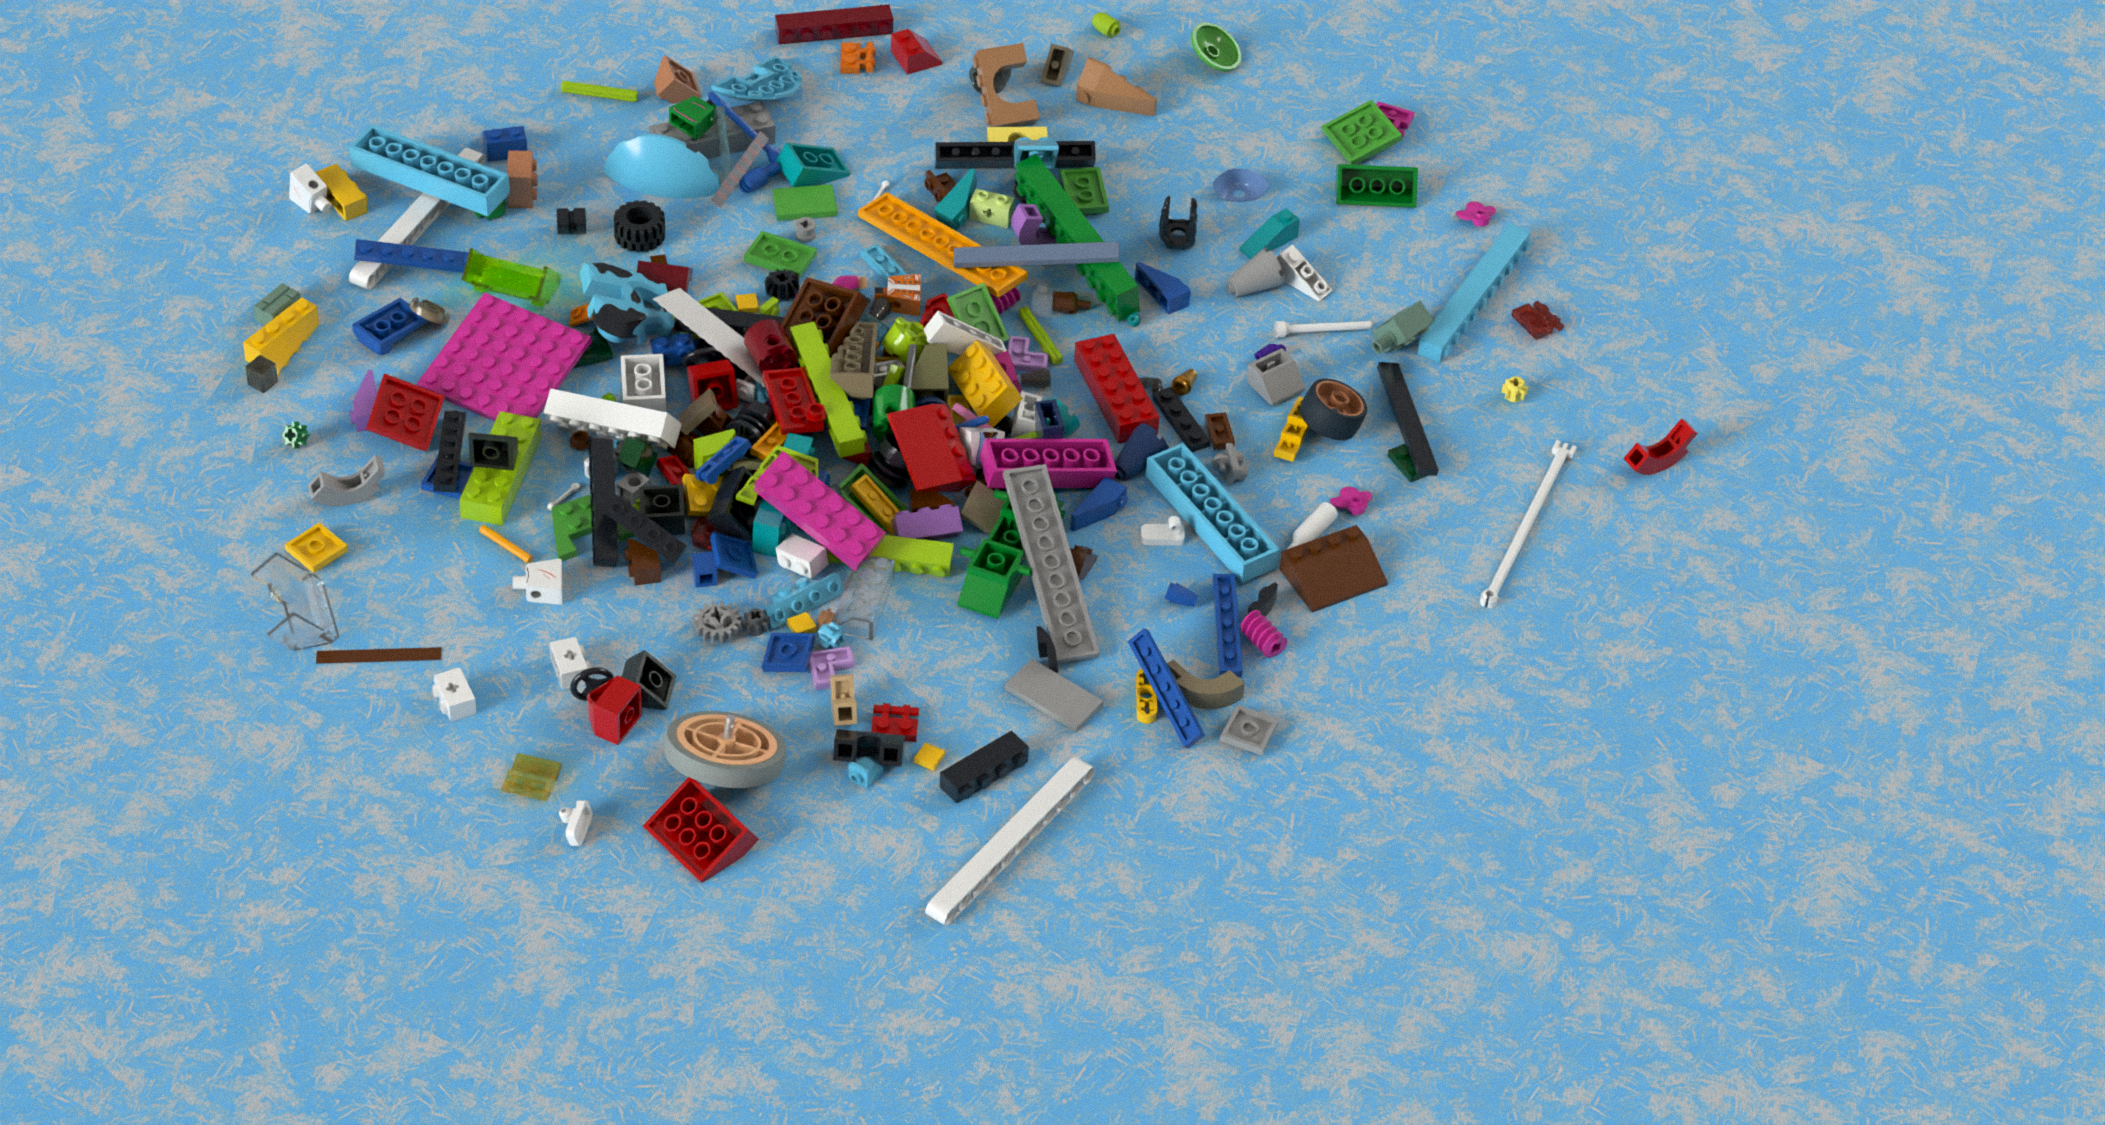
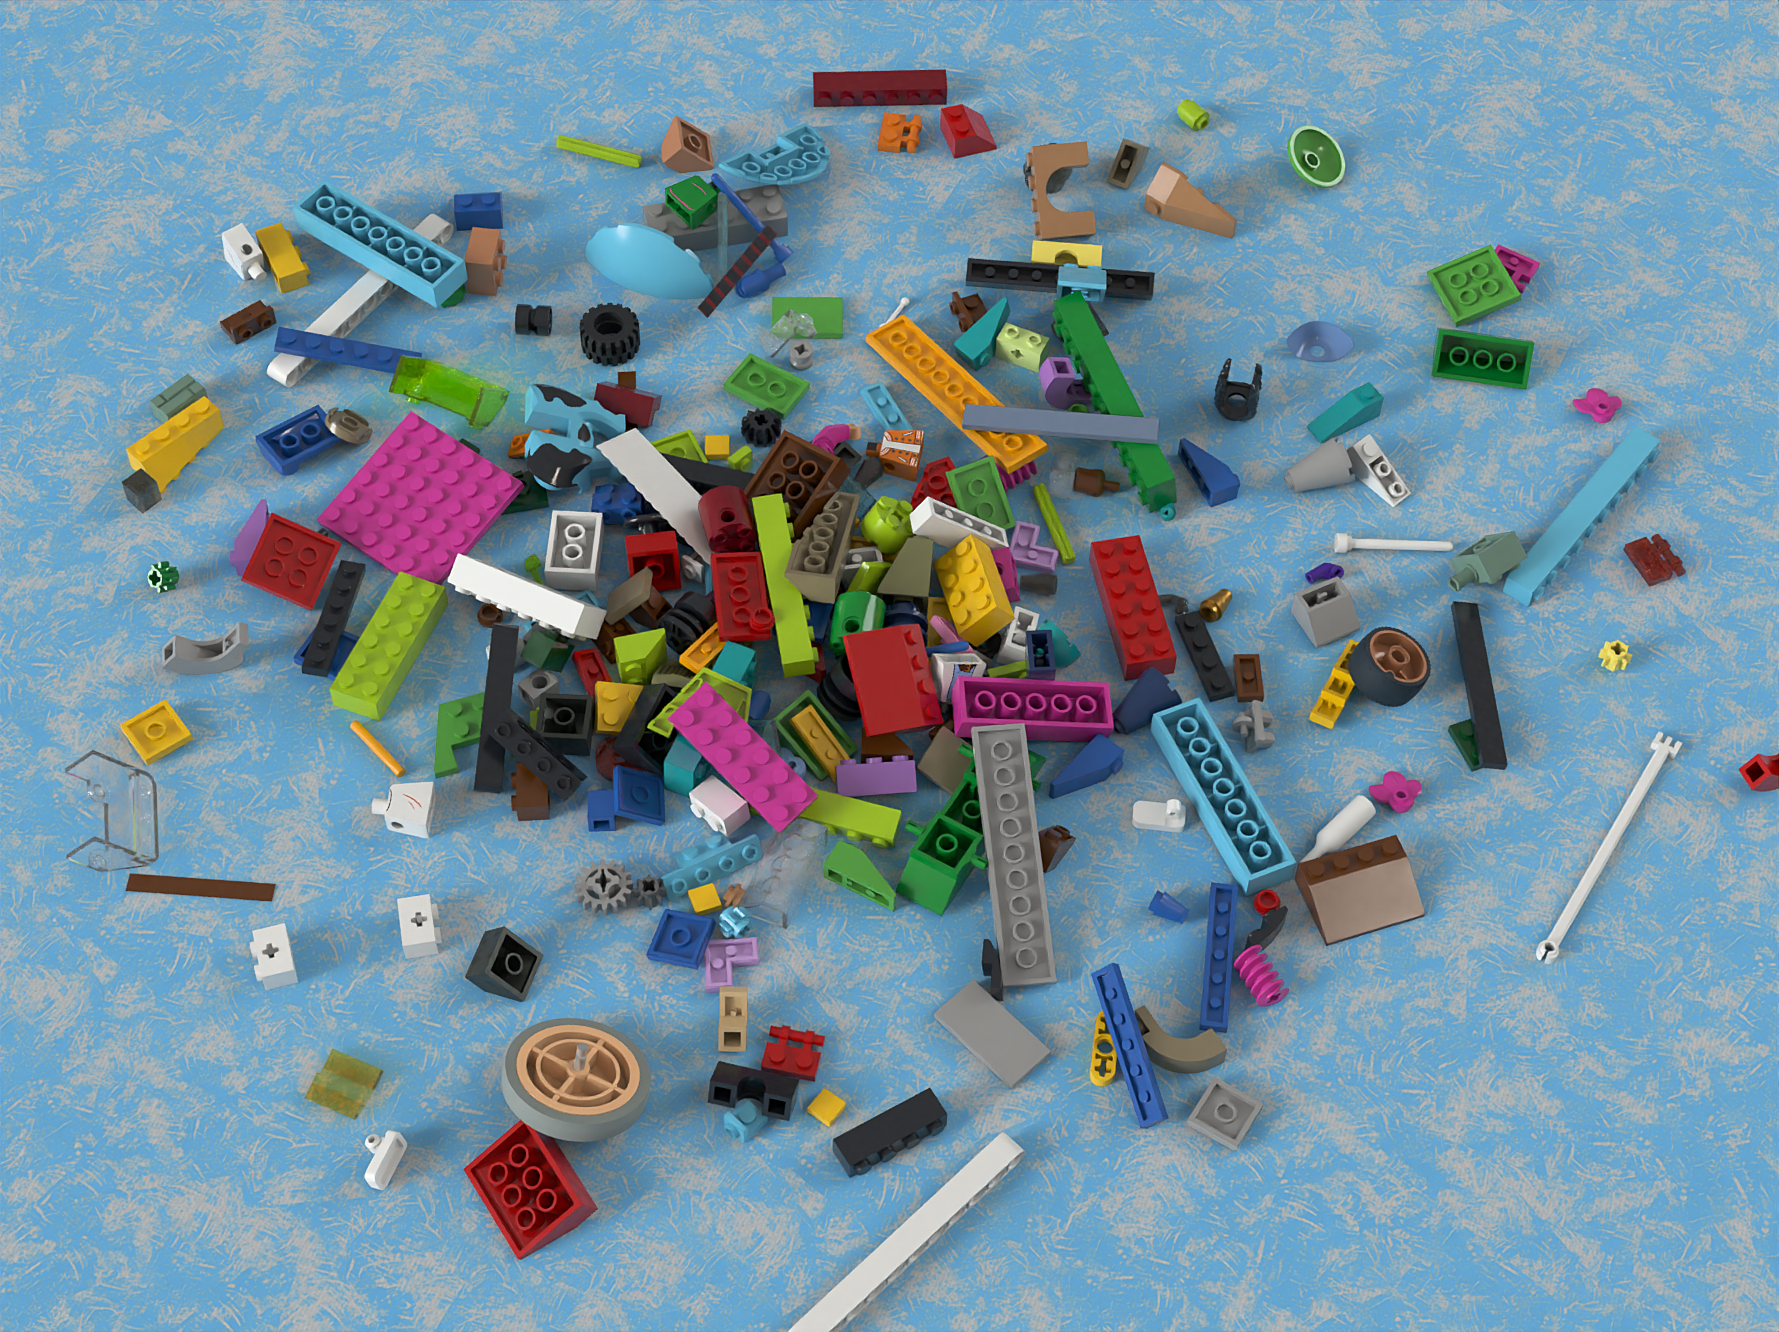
camera: 10 degrees right, 10 degrees up
pearl dark grey slope [468,432,518,471] -> none
white hinge [547,483,580,511] -> none
red piece [570,667,642,745] -> none
blue plate [695,436,752,484] -> none
teal slope [776,142,851,187] -> none
dark grey bar [903,344,917,390] -> none
bright green plate [1060,167,1109,214] -> none
none -> reddish brown bracket [220,300,277,345]
none -> clear bracket [760,309,817,358]
none -> bright green slope [824,840,897,912]
none -> red plate [1253,890,1281,915]

